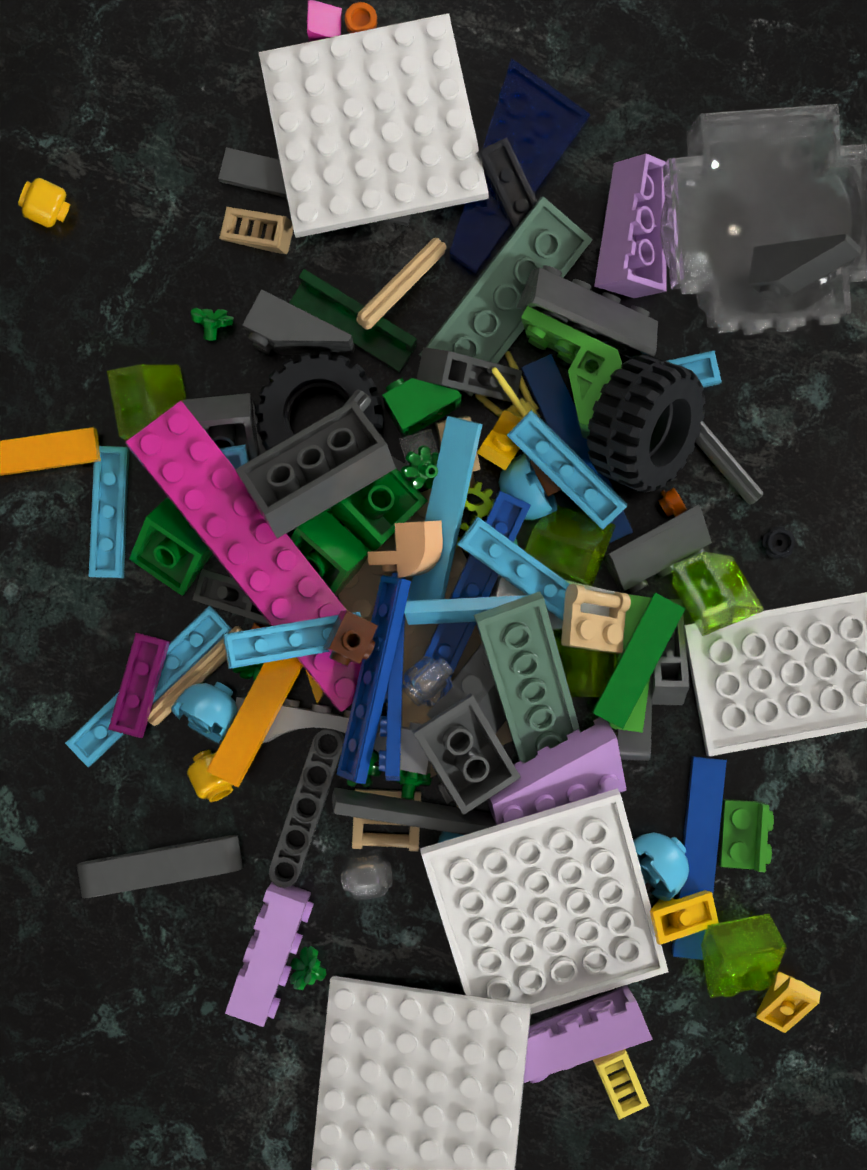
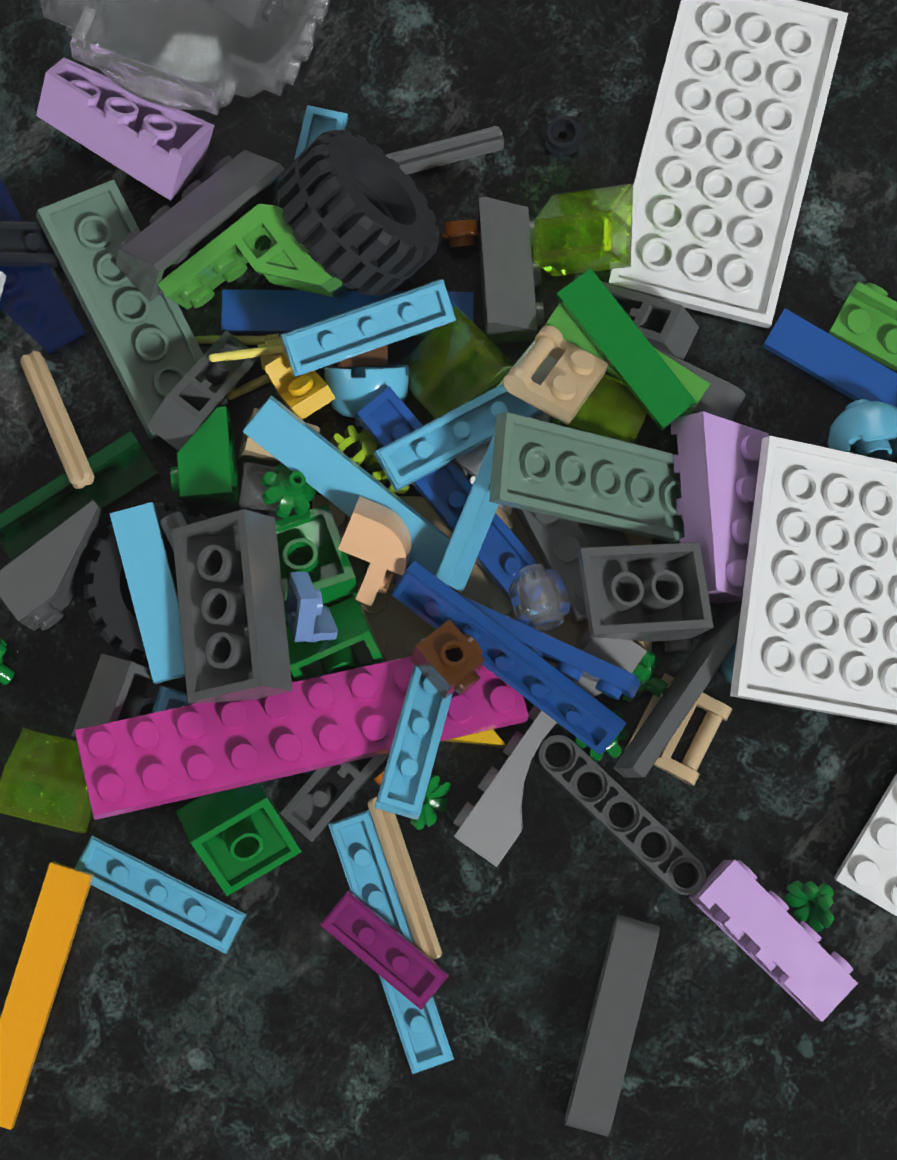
camera: 65 degrees left, 5 degrees down
medium azure cylinder [171,682,238,743] -> none
yellow head [187,750,233,802] -> none
light orange tile [207,657,303,788] -> none
clear head [341,854,393,901] -> none
none -> medium azure tile [110,502,185,684]
none -> medium blue bracket [285,572,338,642]

